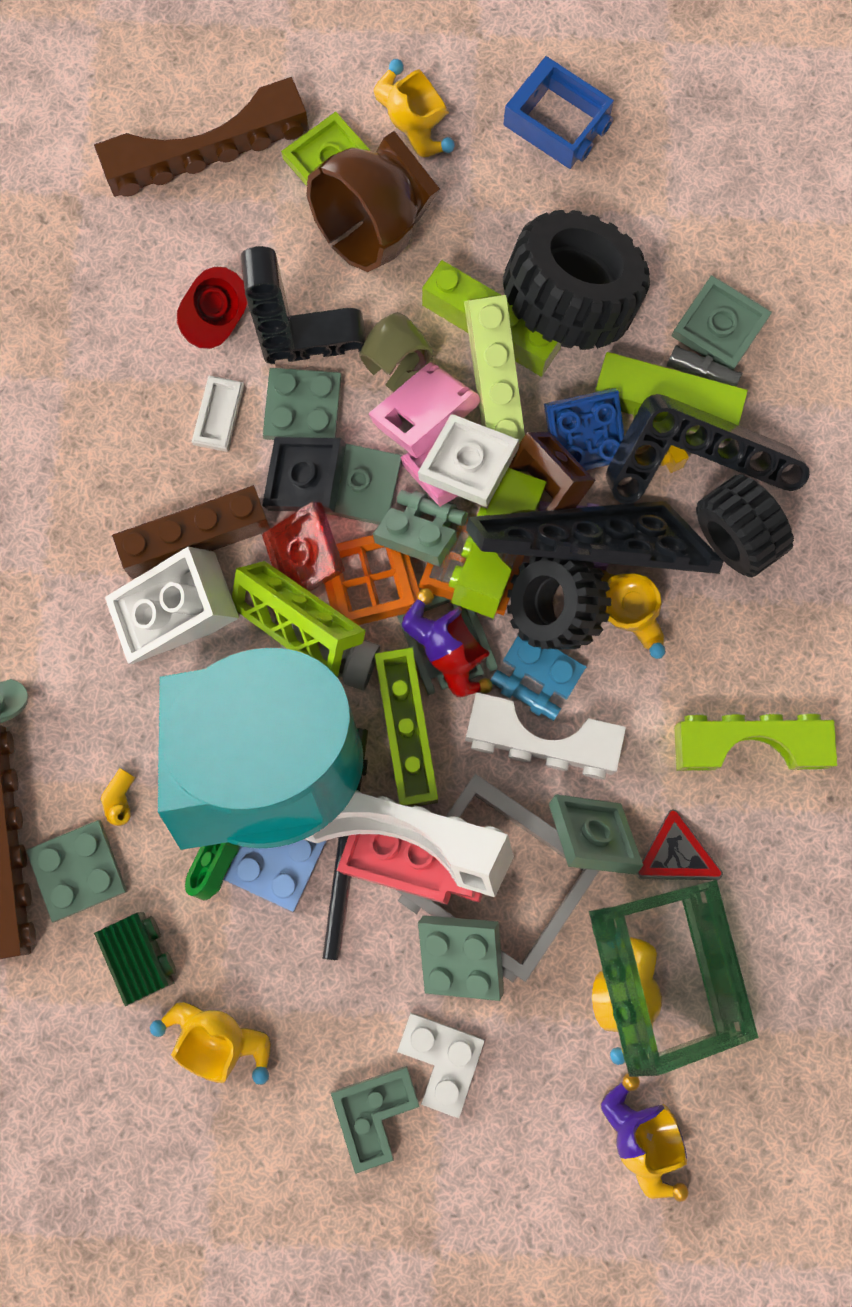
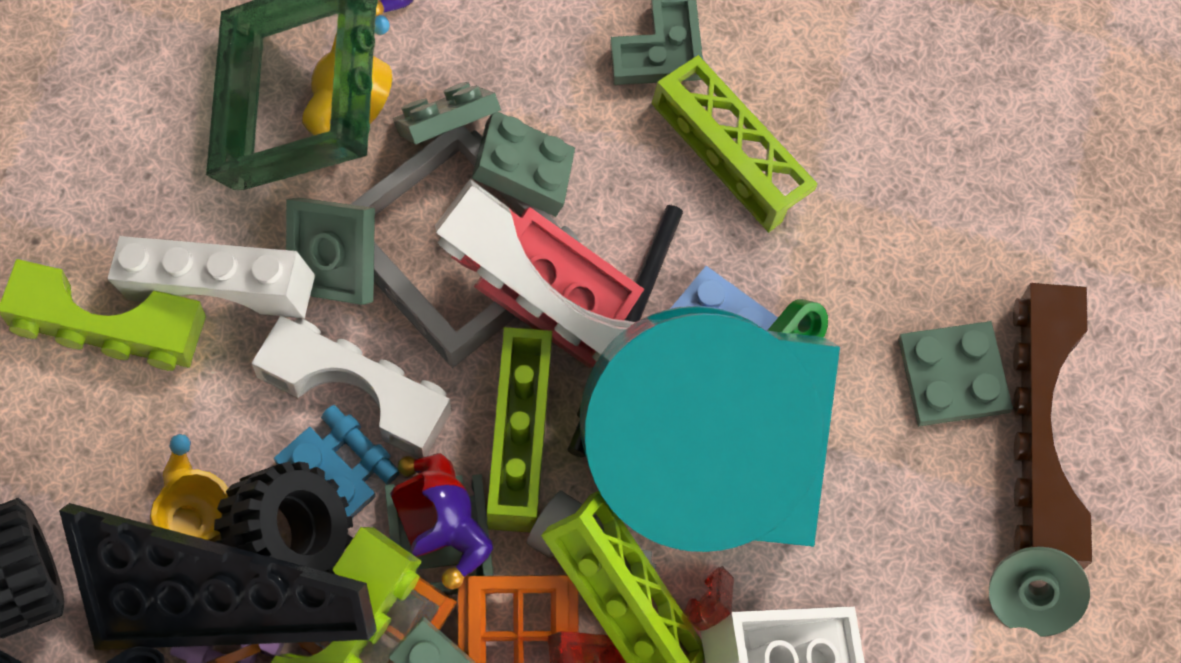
camera: 170 degrees left, 10 degrees down
dark green brick [94,912,176,1007] -> none
yellow arm [101,768,136,826] -> none
yellow piece [150,1002,271,1085] -> none
white plate [397,1012,485,1118] -> none
piece [636,809,723,880] -> none
none -> white arch [108,236,315,319]
none -> sand green plate [393,82,501,144]
none -> lime fence [651,55,818,233]
none -> clear red tile [684,566,734,631]

